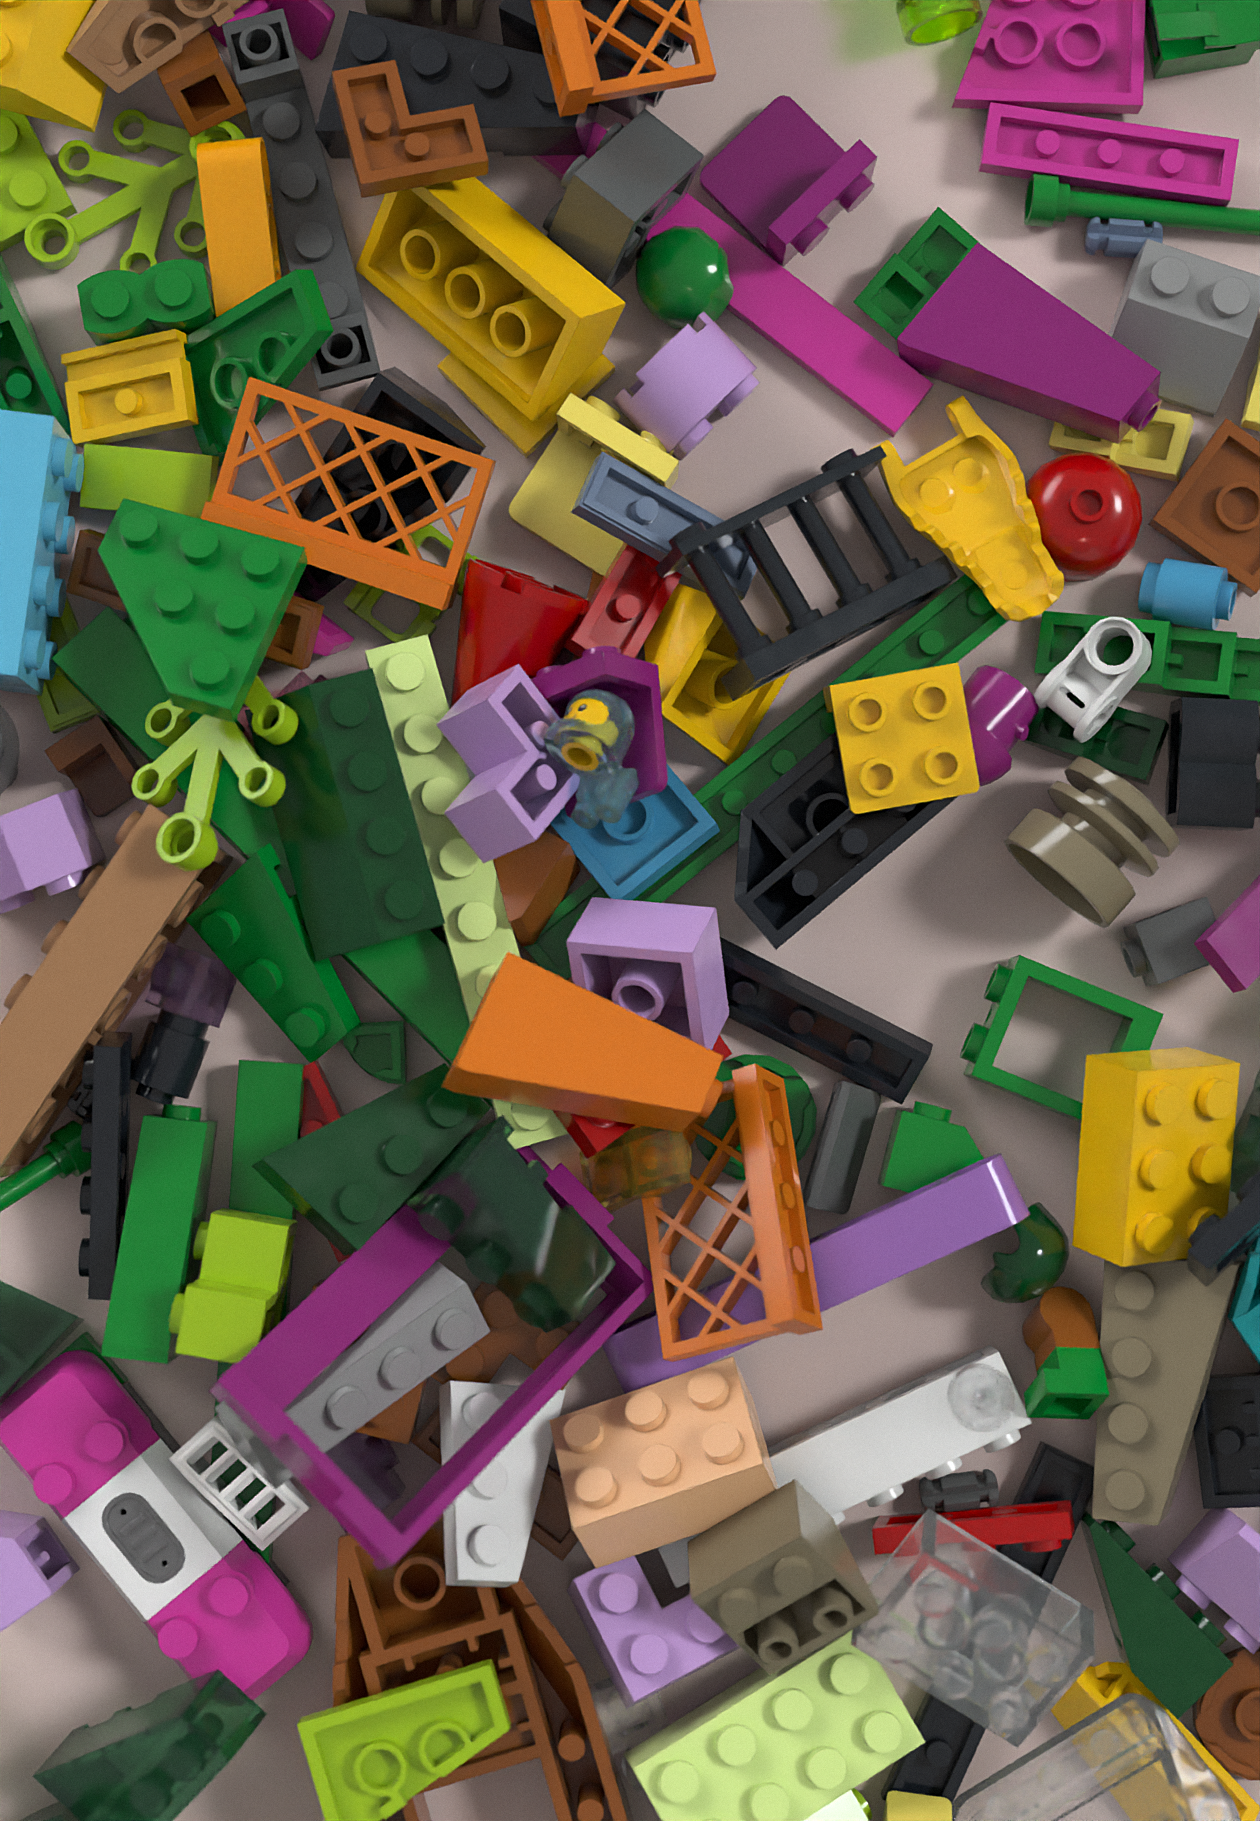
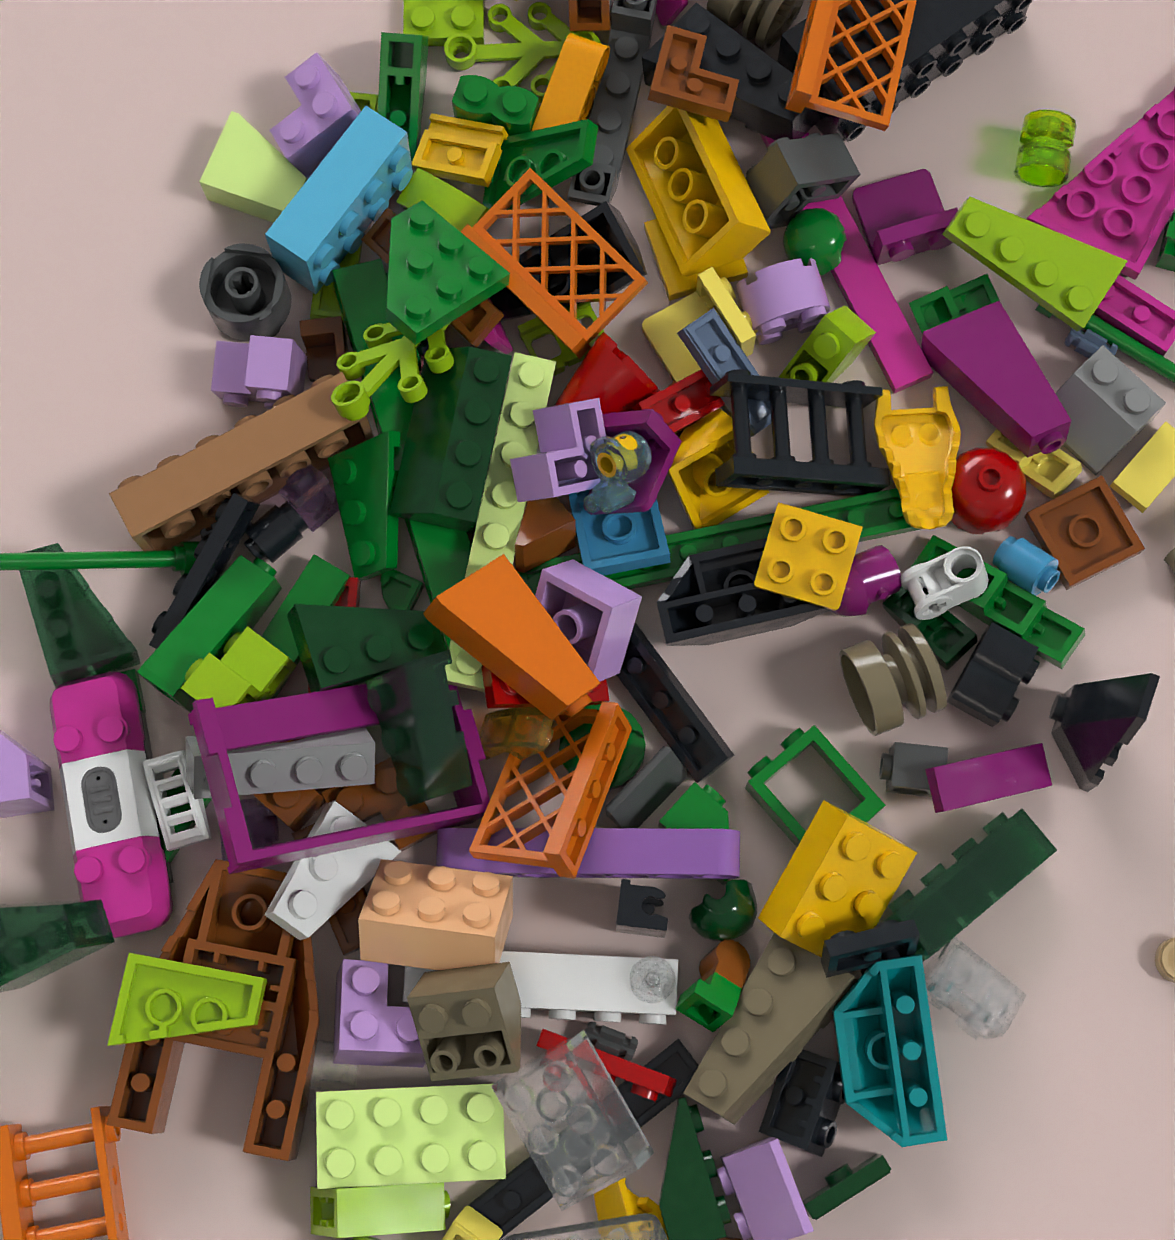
camera: 30 degrees right, 10 degrees down
none -> black hinge [616,879,668,938]
none -> lime slope [779,305,876,383]
none -> lime wing [942,197,1127,332]

